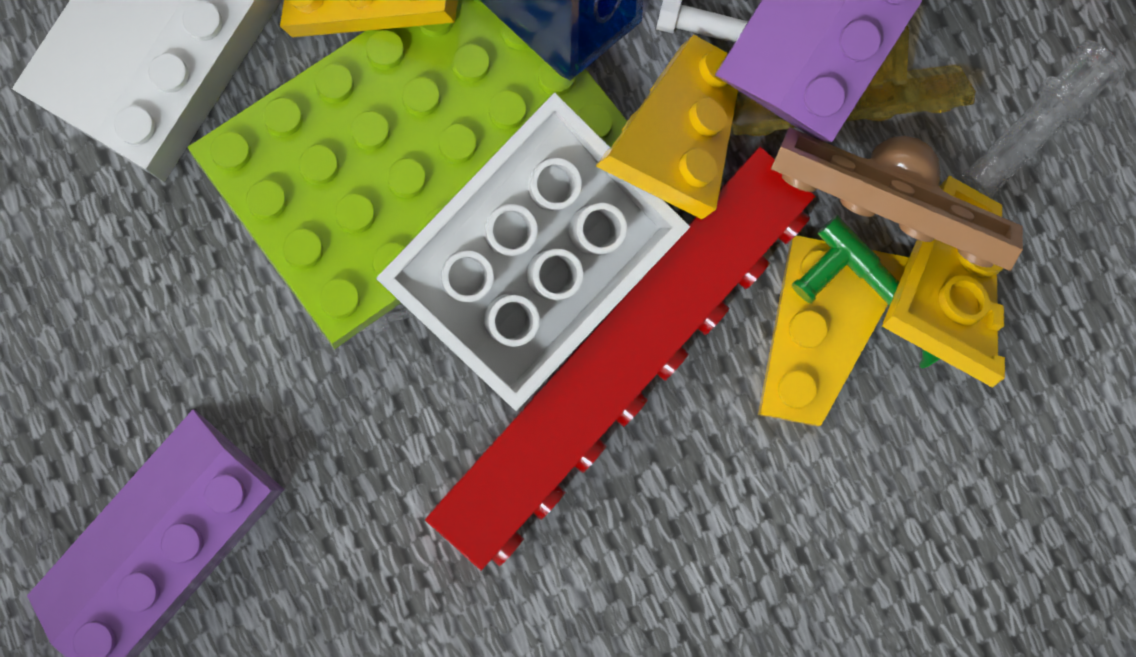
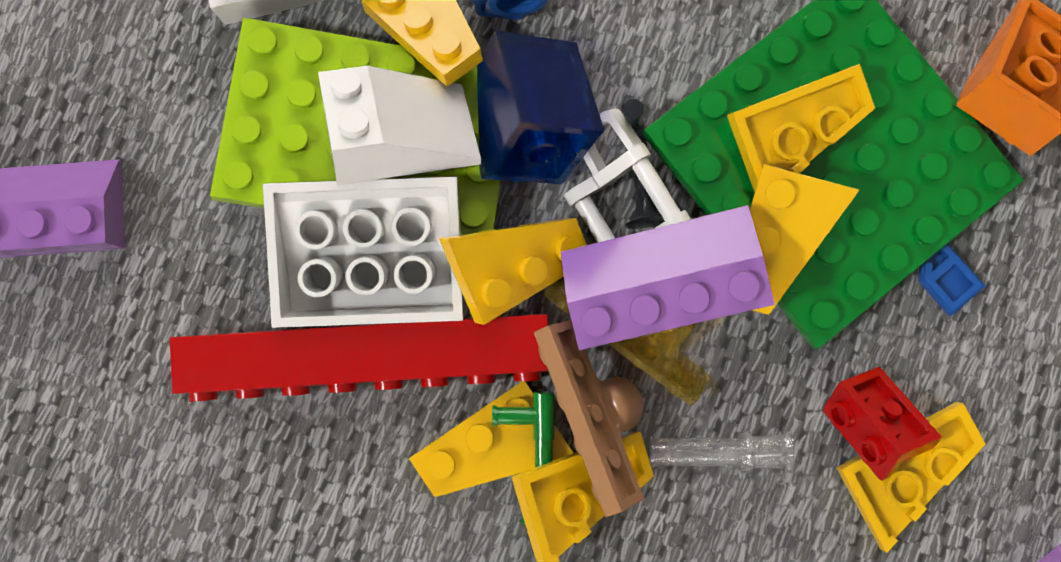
camera: 45 degrees right, 0 degrees up
none -> white slope [318,66,481,185]

